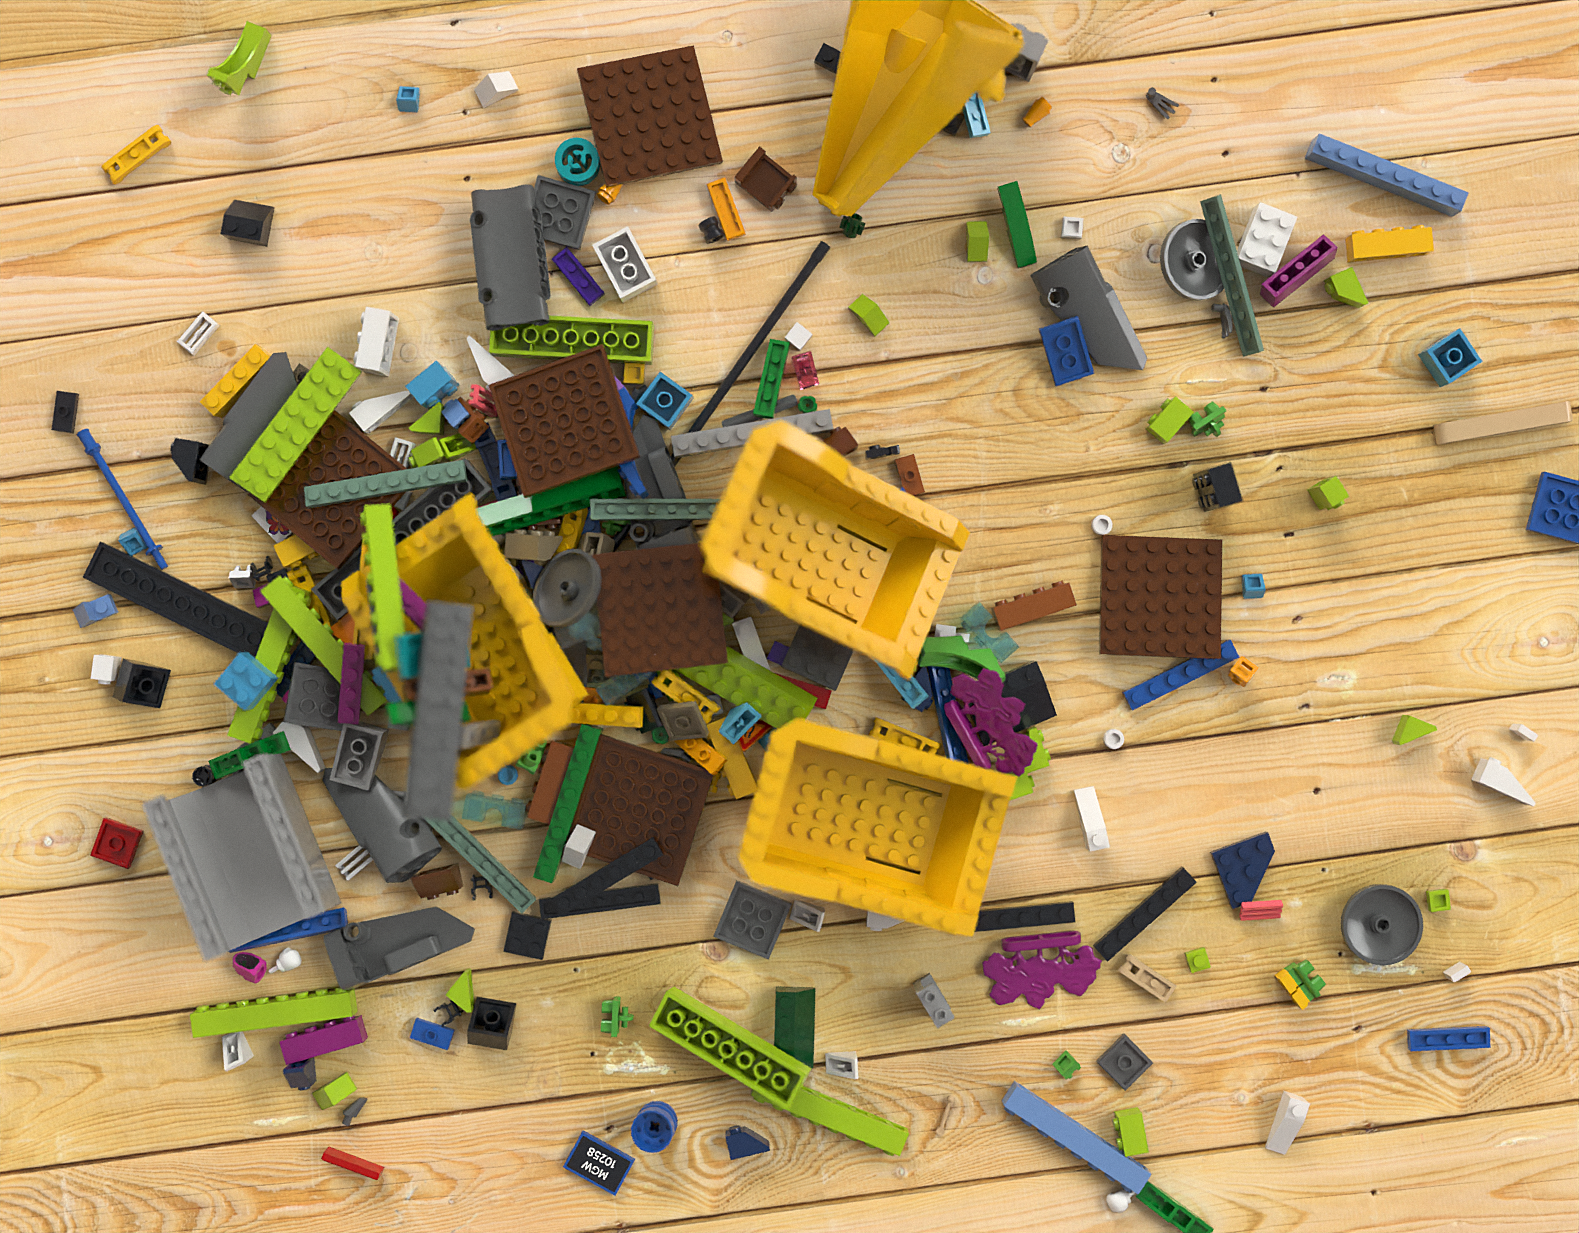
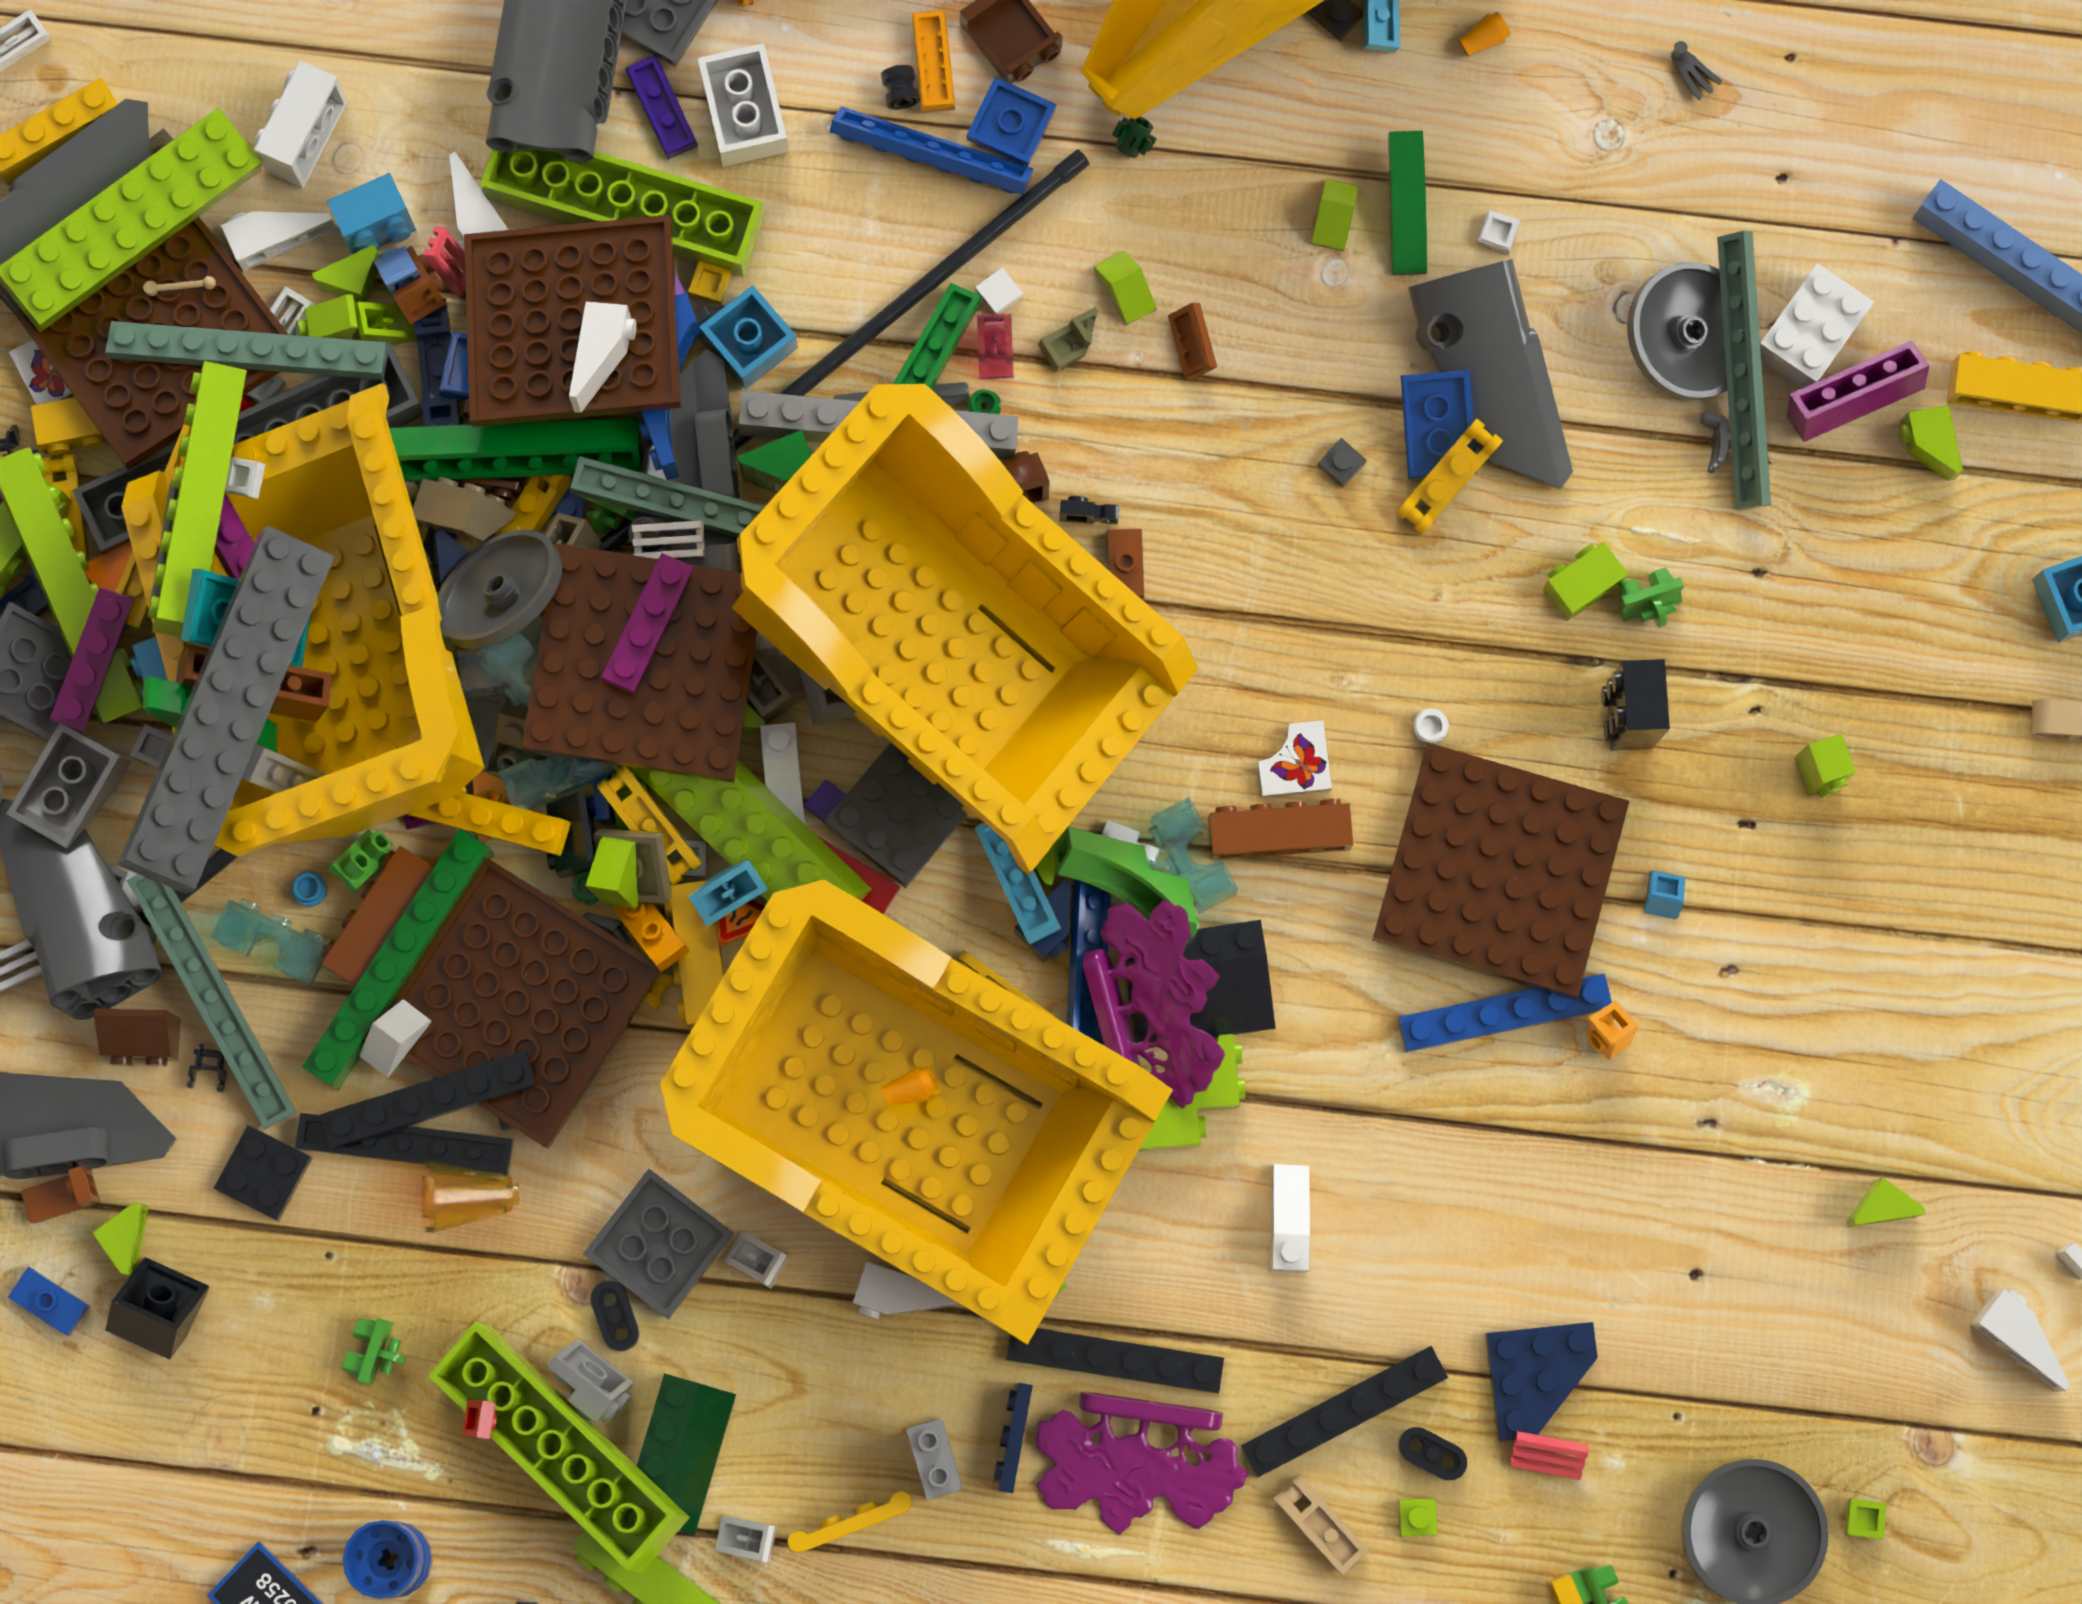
camera: 10 degrees right, 10 degrees down
black piece [433,1000,464,1027] -> none
white tile [1103,729,1124,749] -> none
none -> dark orange bracket [22,1166,101,1224]
none -> tan hinge [143,276,216,296]
none -> white tile [225,457,266,499]
none -> clear yellow cone [422,1161,519,1233]
none -> red plate [461,1400,497,1439]
none -> light grey plate [547,1339,634,1423]
none -> white slope [569,302,636,413]
none -> lime slope [585,837,638,909]
none -> black plate [591,1281,640,1351]
none -> magenta plate [601,553,694,695]
none -> white tile [632,521,705,559]
none -> green slope [737,430,812,493]
none -> yellow plate [788,1491,913,1553]
none -> blue plate [830,106,1034,195]
none -> light orange cone [882,1066,938,1107]
none -> blue plate [966,77,1057,166]
none -> dark blue plate [993,1383,1033,1493]
none -> olive slope [1038,307,1098,372]
none -> dark orange plate [1168,302,1217,380]
none -> white tile [1258,720,1332,798]
none -> dark grey plate [1317,438,1367,488]
none -> yellow plate [1395,418,1503,535]
none -> black plate [1398,1427,1467,1481]

